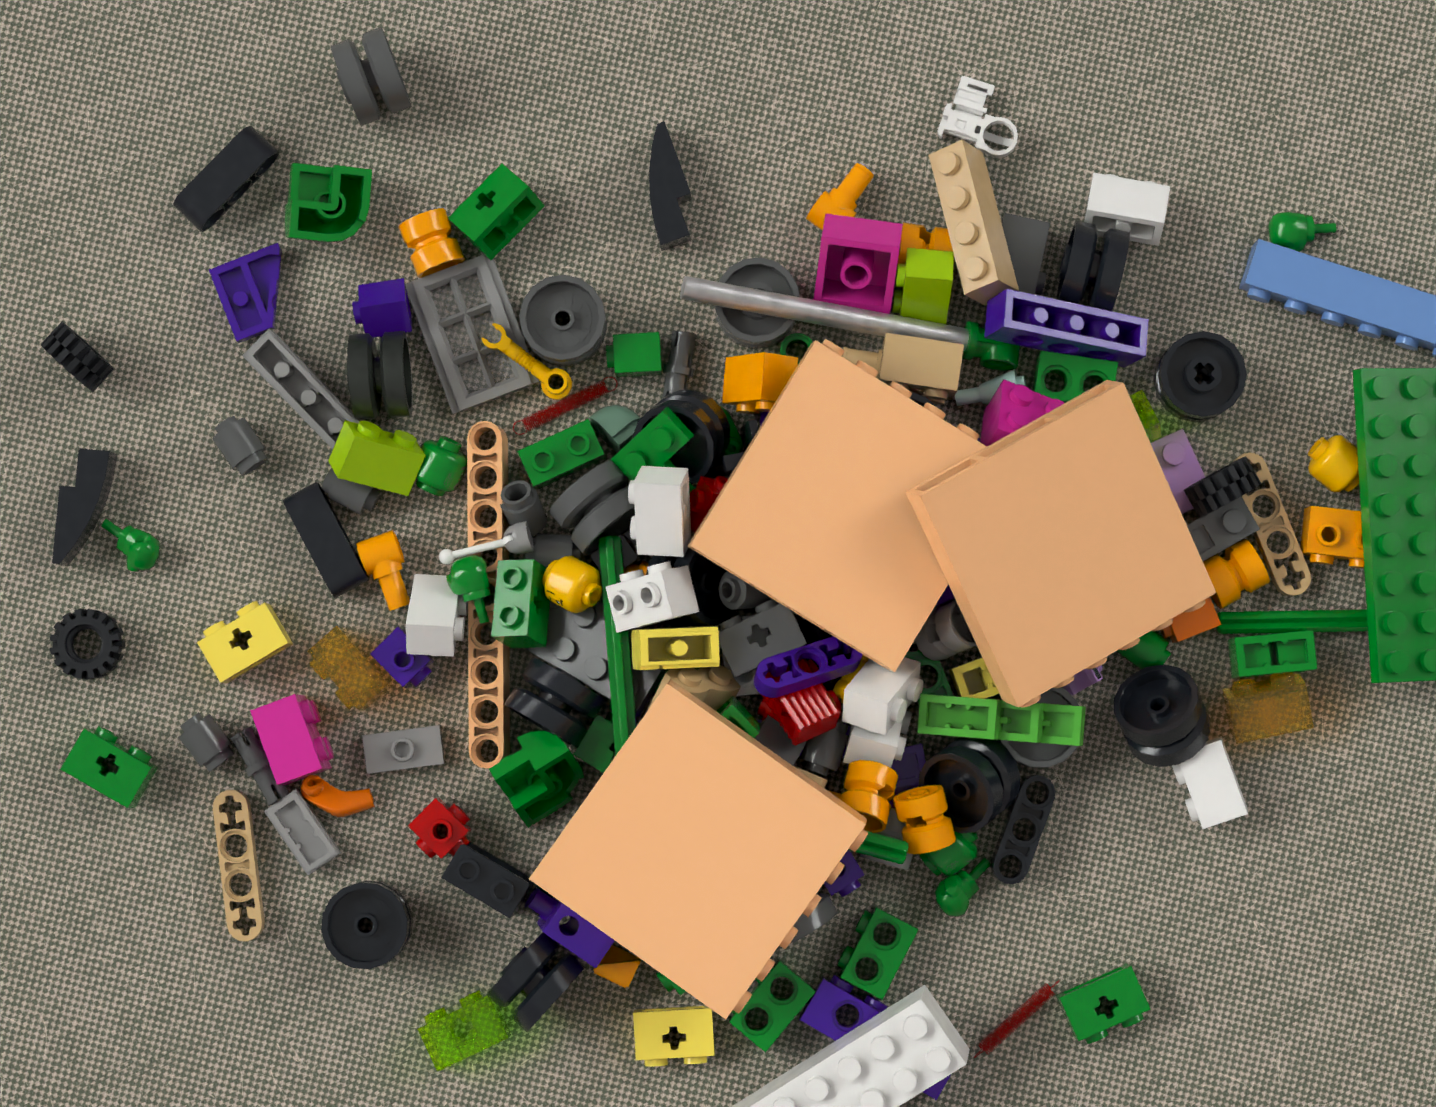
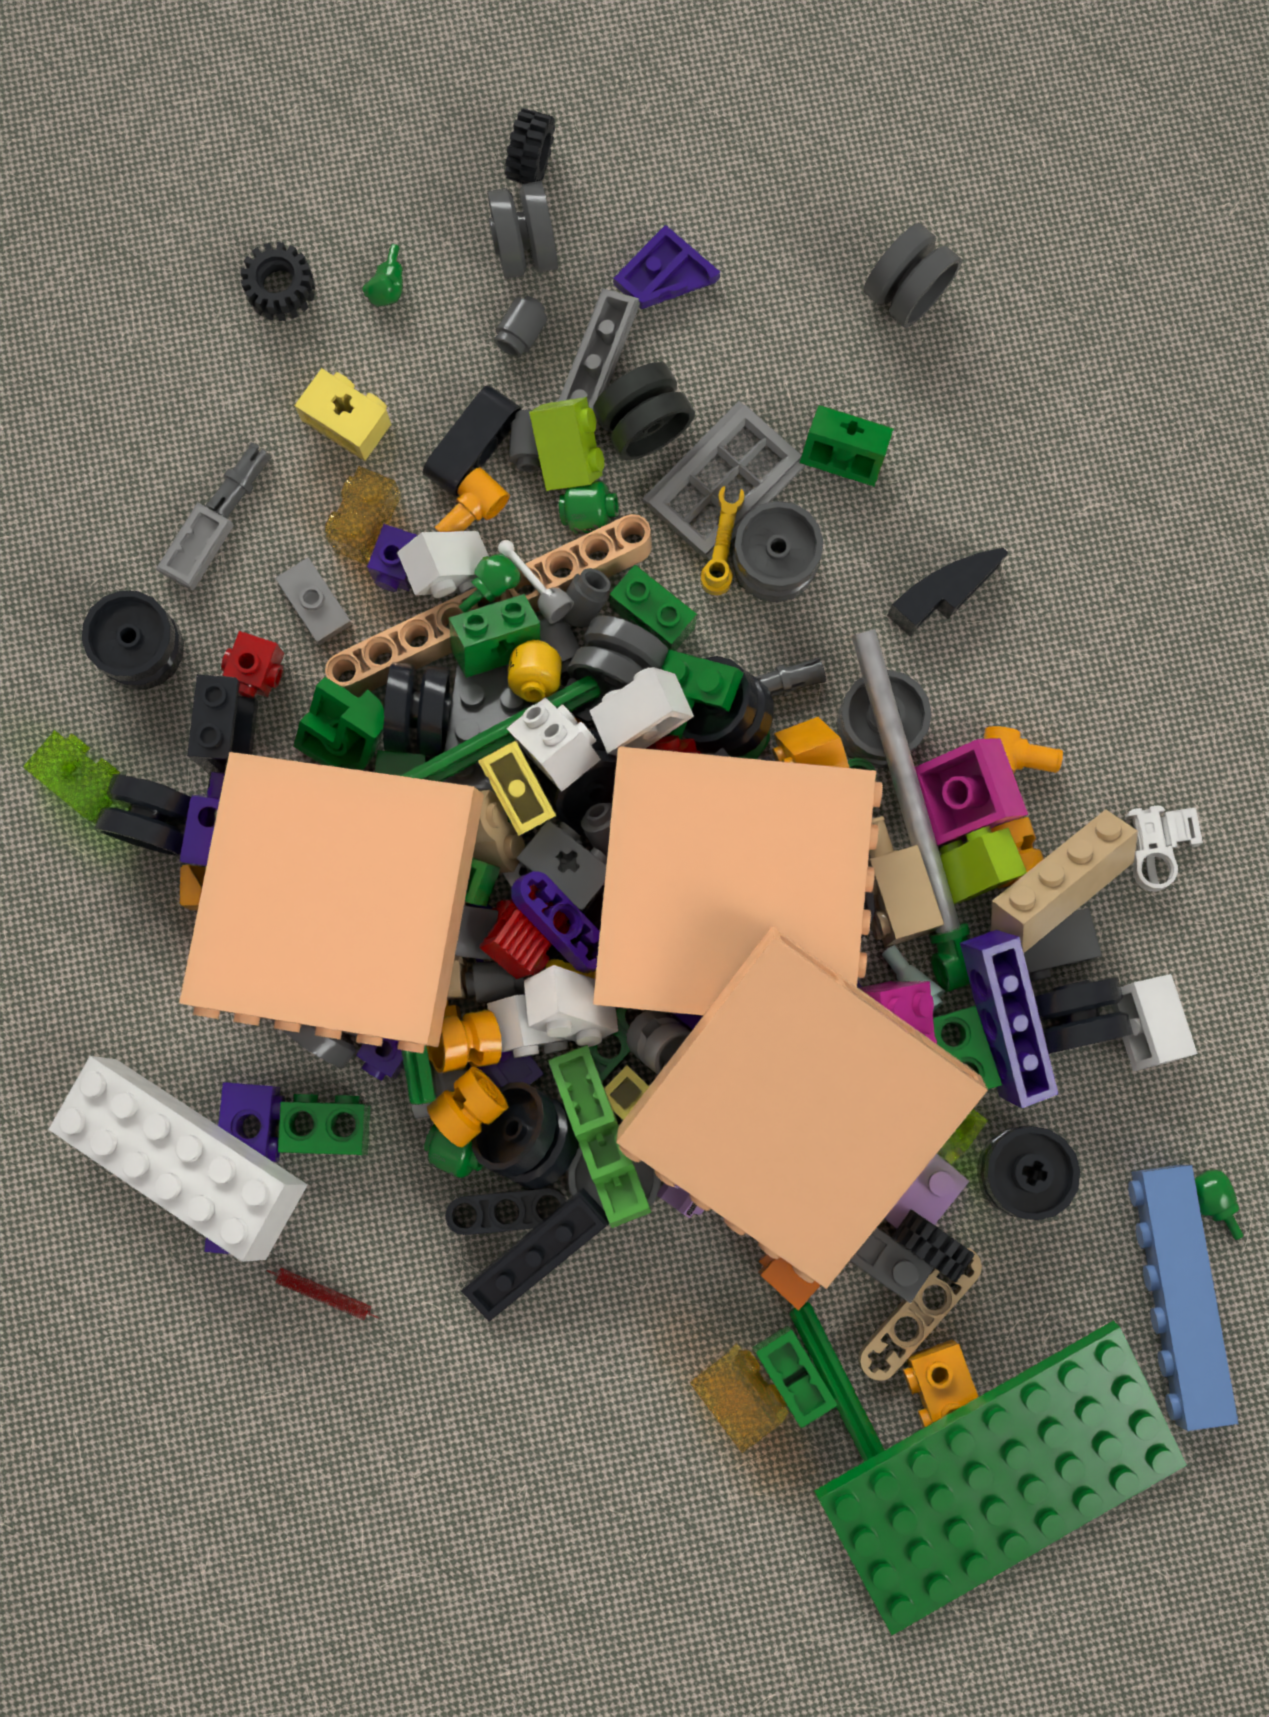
camera: 60 degrees right, 5 degrees down
black slope [52,448,117,566] -> none
green brick [60,726,158,808] -> none
black beam [173,126,279,232] -> none
dark grey brick [178,712,235,772] -> none
tan beam [213,790,265,941] -> none
dark pink brick [250,694,334,785] -> none
green brick [285,163,372,243] -> none
orange arm [301,774,375,817] -> none
dark purple brick [352,278,412,338] -> none
light orange wheel [398,208,465,278] -> none
red piece [513,377,618,435] -> none
sand green piece [589,405,641,453] -> none
green brick [606,332,662,378] -> none
light yellow brick [633,1005,715,1067] -> none
green brick [729,959,816,1053] -> none
green piece [935,858,991,917] -> none
green brick [1056,963,1150,1044] -> none
black wheel [1114,664,1210,767] -> none
green brick [1116,631,1171,669] -> none
white brick [1172,736,1248,829] -> none
light orange wheel [1203,539,1270,609] -> none
yellow head [1308,435,1359,492] -> none
none -> black tile [461,1188,609,1322]
none -> dark grey wheel [487,181,558,280]

